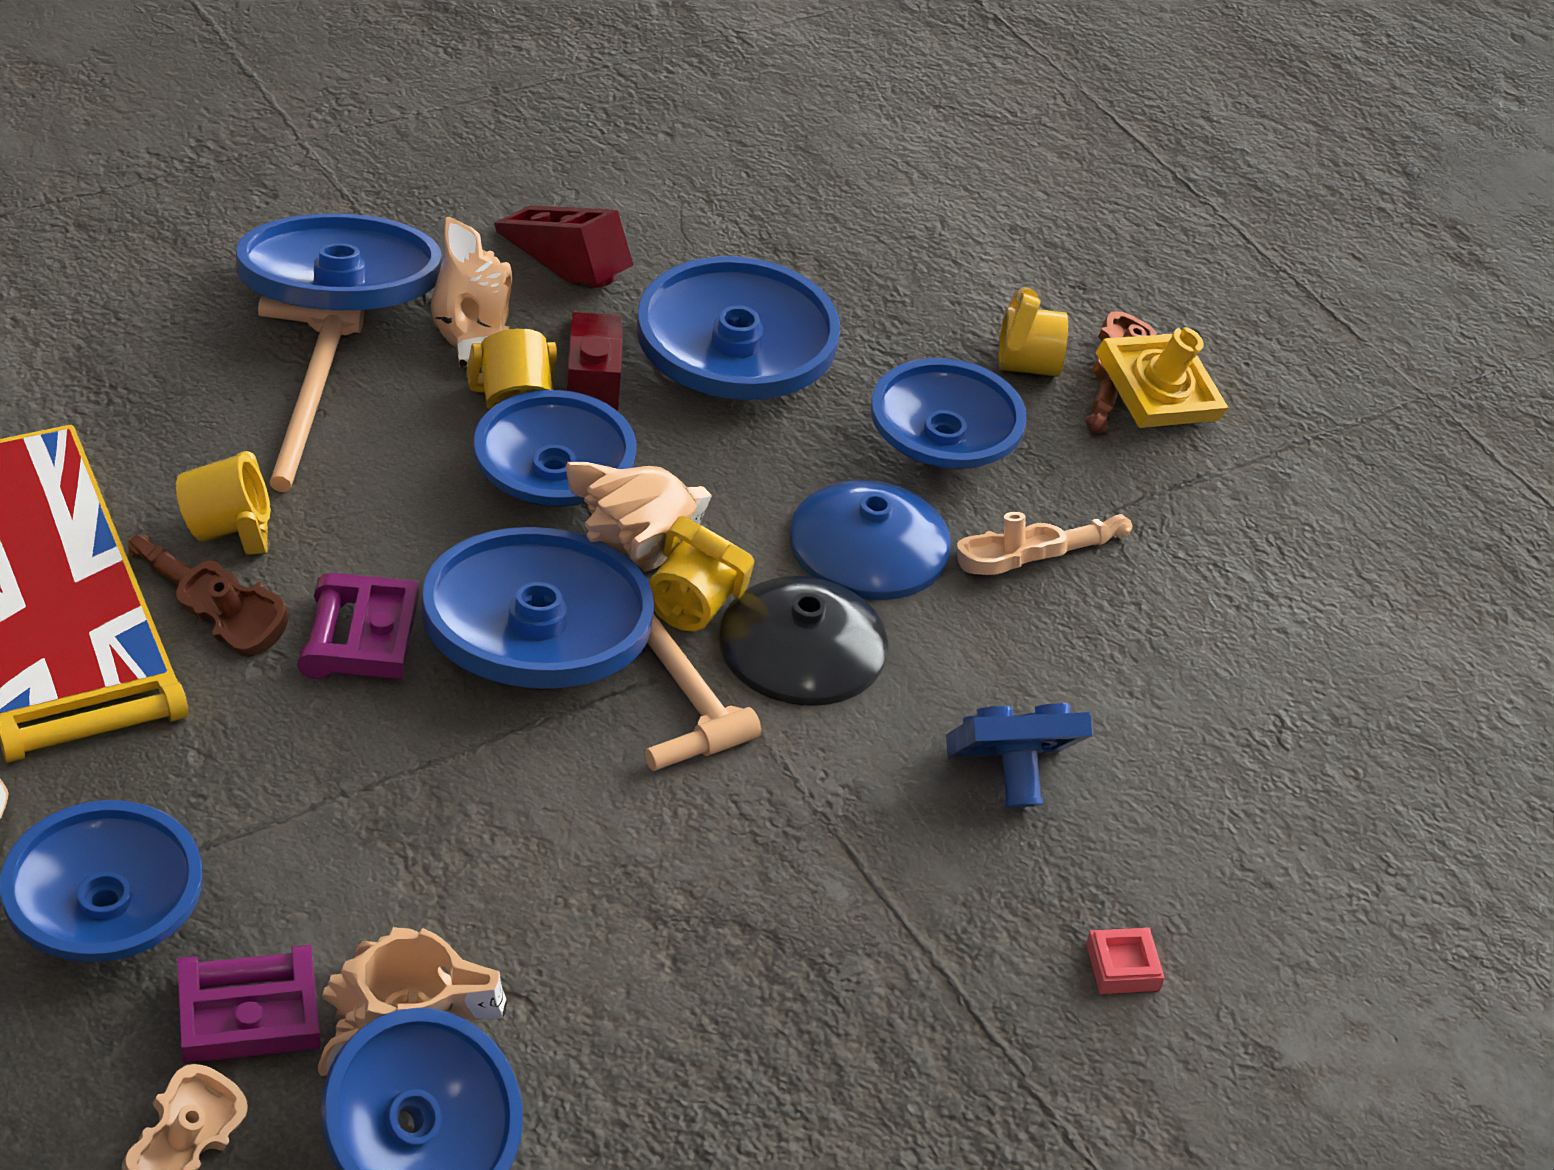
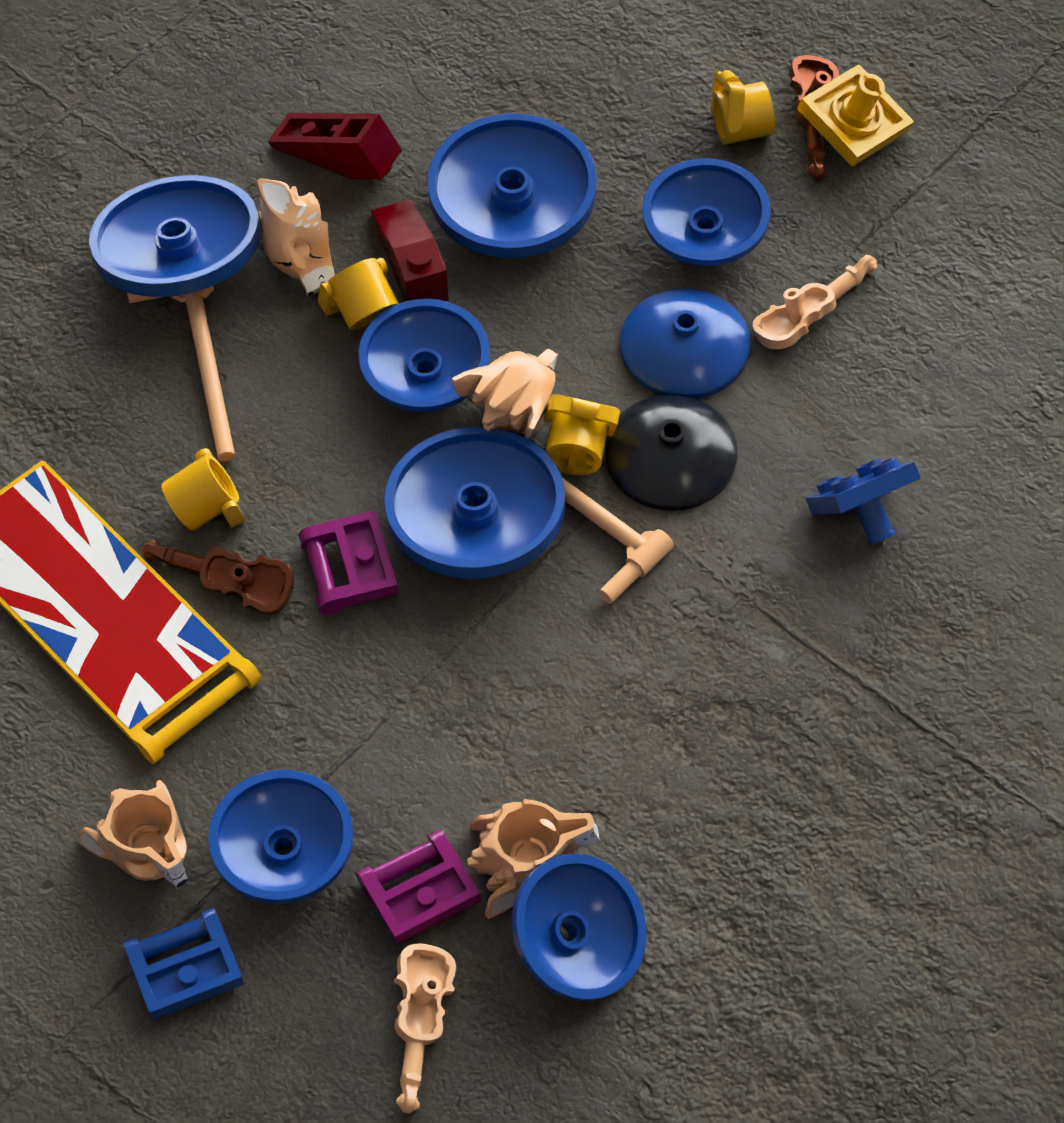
camera: 10 degrees left, 15 degrees up
coral tile [1086,928,1164,994] -> none

